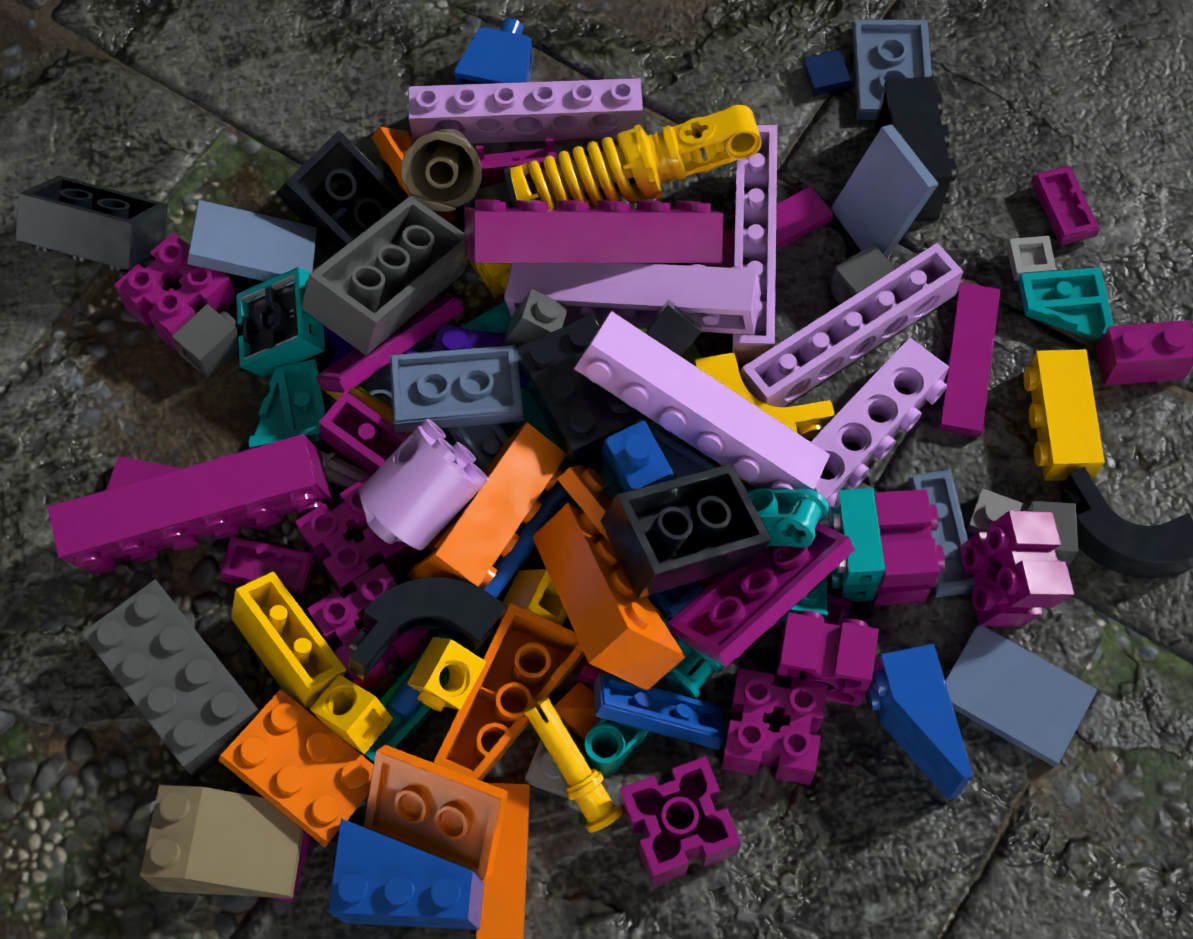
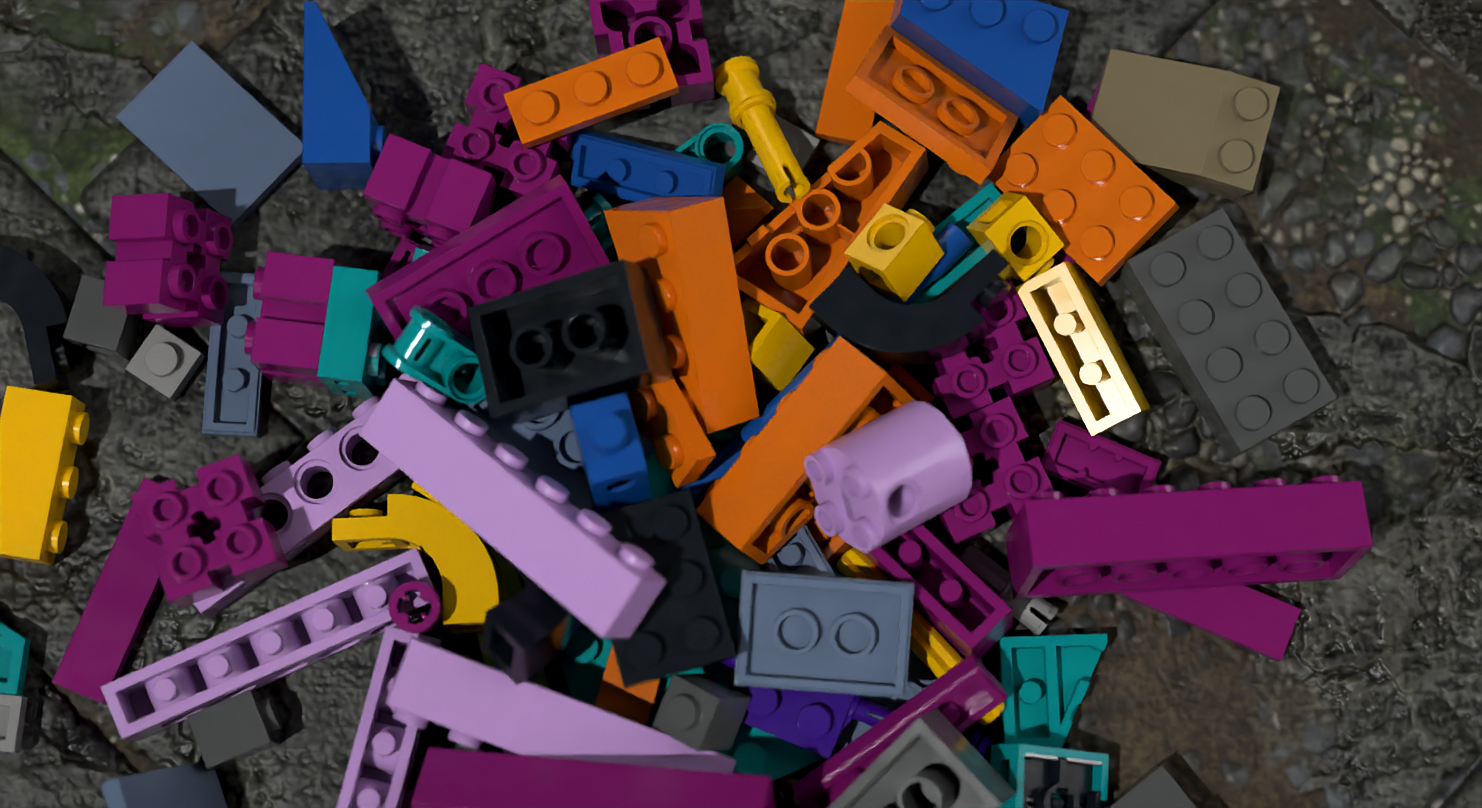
camera: 170 degrees left, 15 degrees up
none -> magenta brick [130,454,289,608]
none -> magenta bush [388,581,443,634]
none -> orange plate [503,37,679,150]

